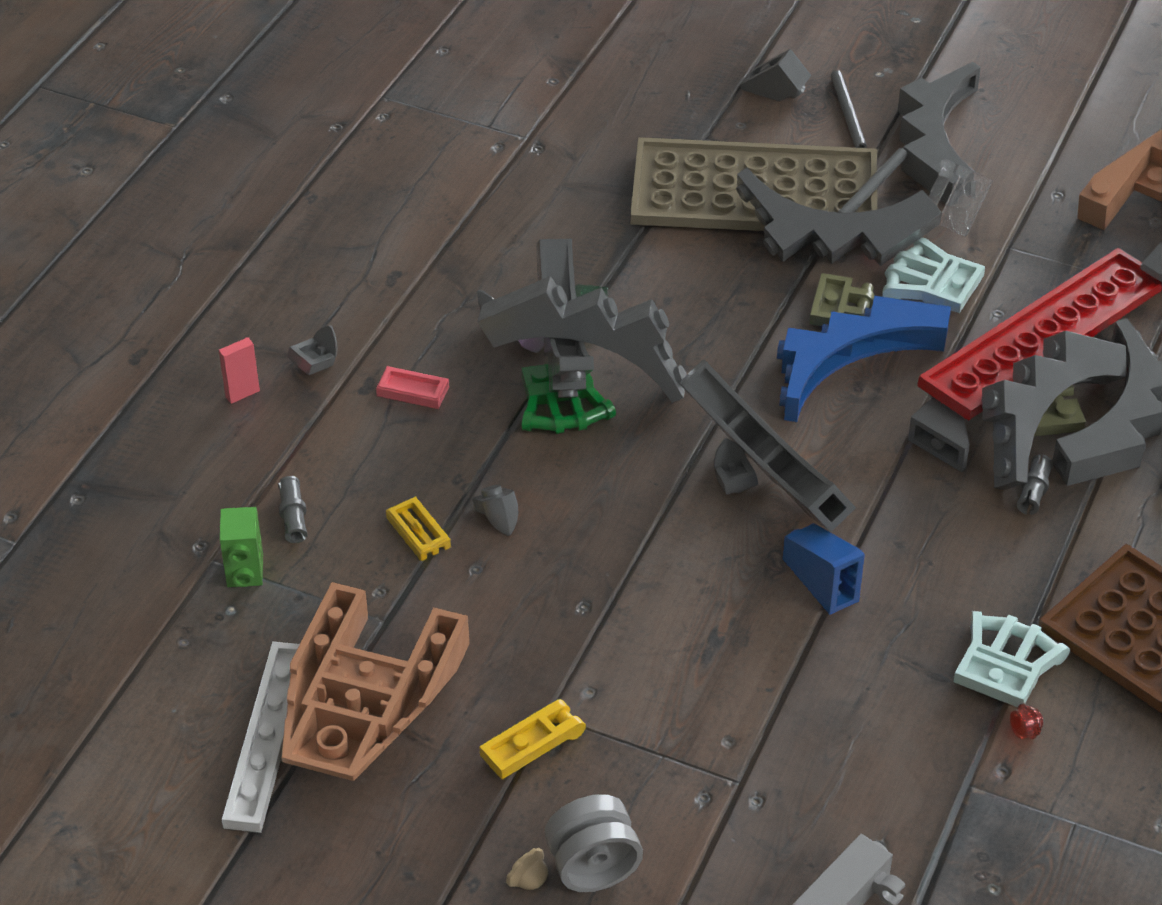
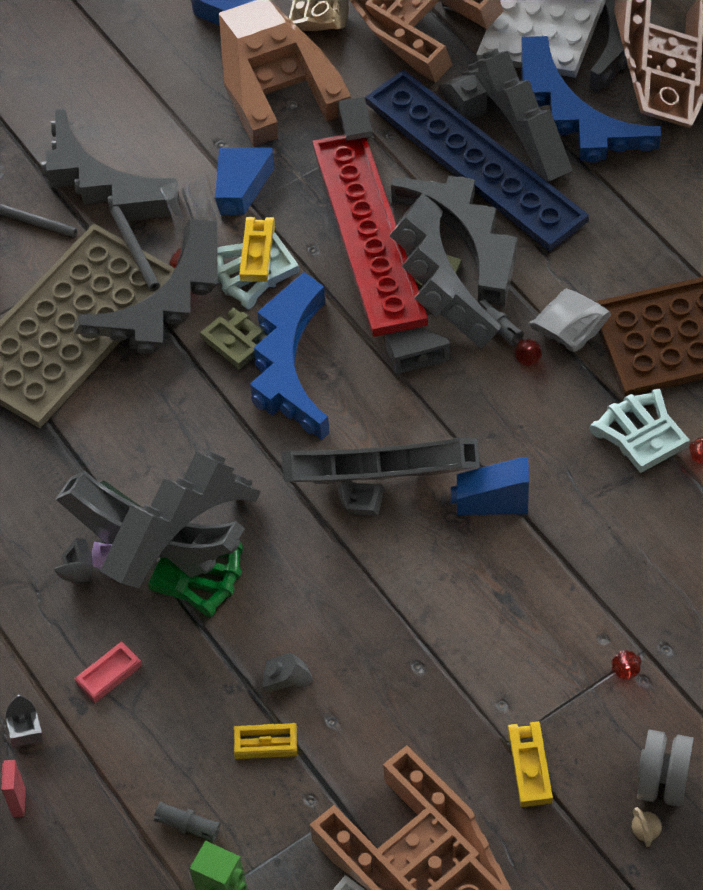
camera: 55 degrees left, 10 degrees up
none -> blue slope [215,148,274,216]
none -> yellow plate [239,217,275,282]
none -> clear red plate [515,339,542,366]
none -> light grey slope [529,288,611,352]
none -> clear red plate [611,650,642,679]

